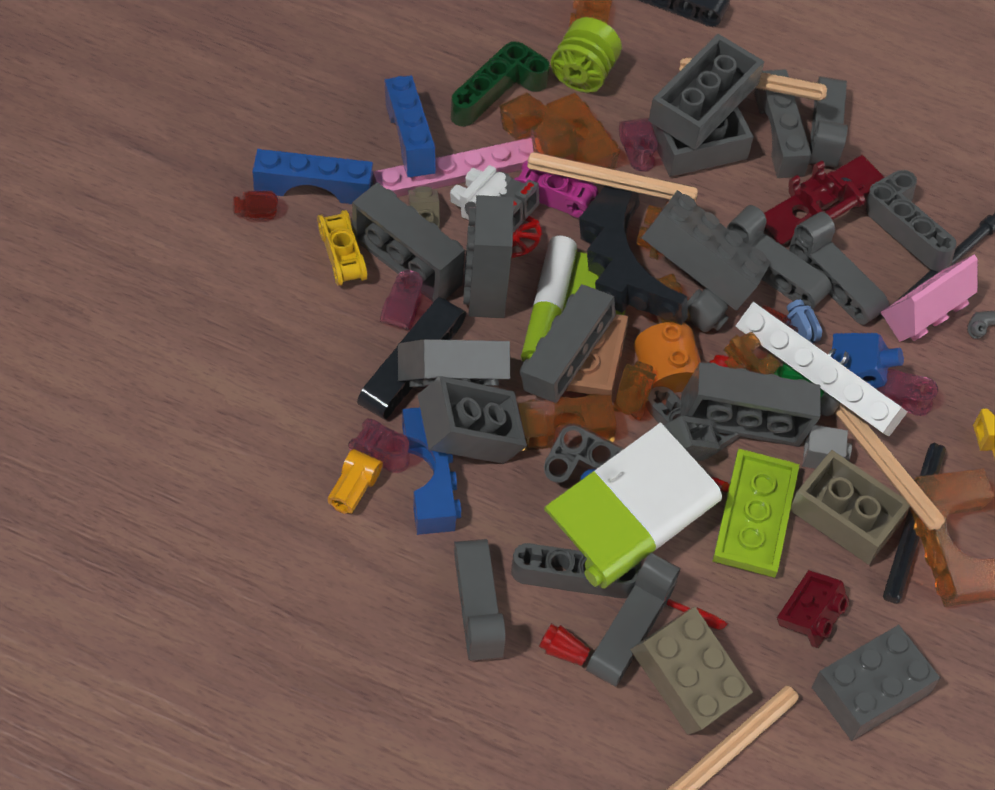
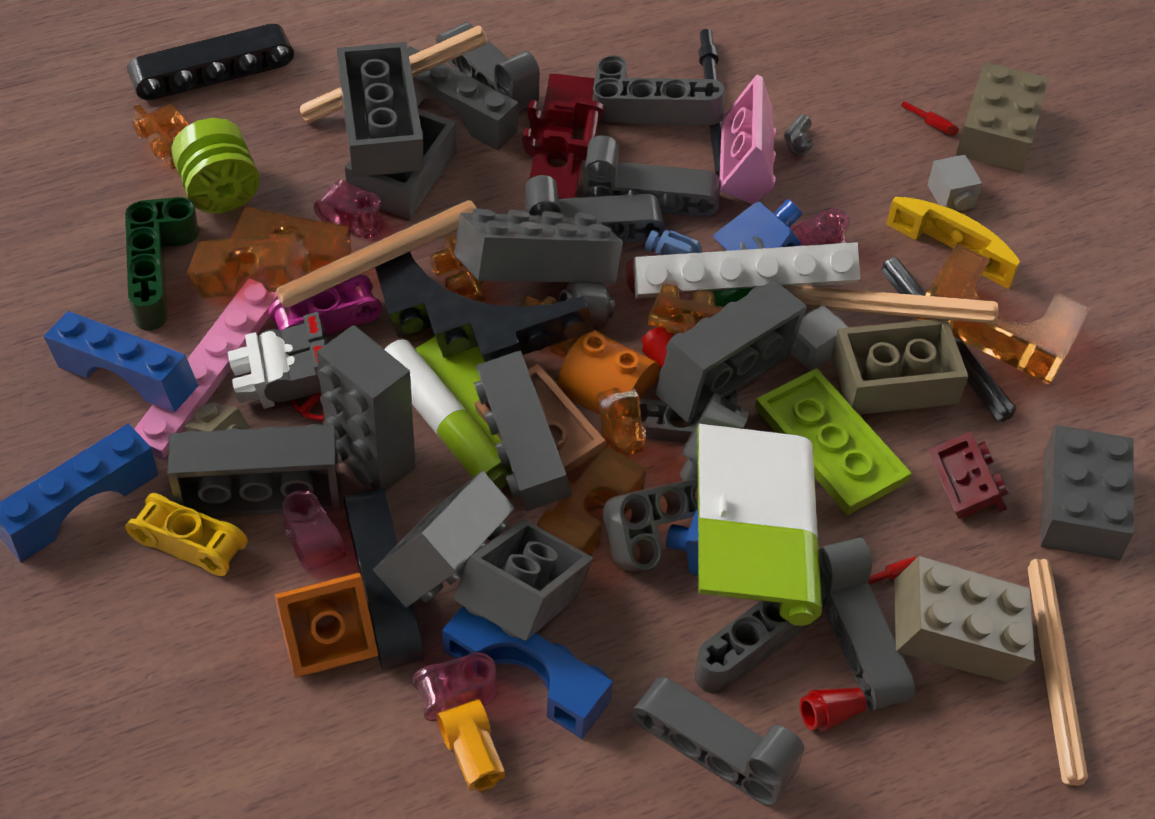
camera: 45 degrees left, 5 degrees down
clear red arm [233,191,278,220] -> none
none -> orange brick [275,573,379,678]

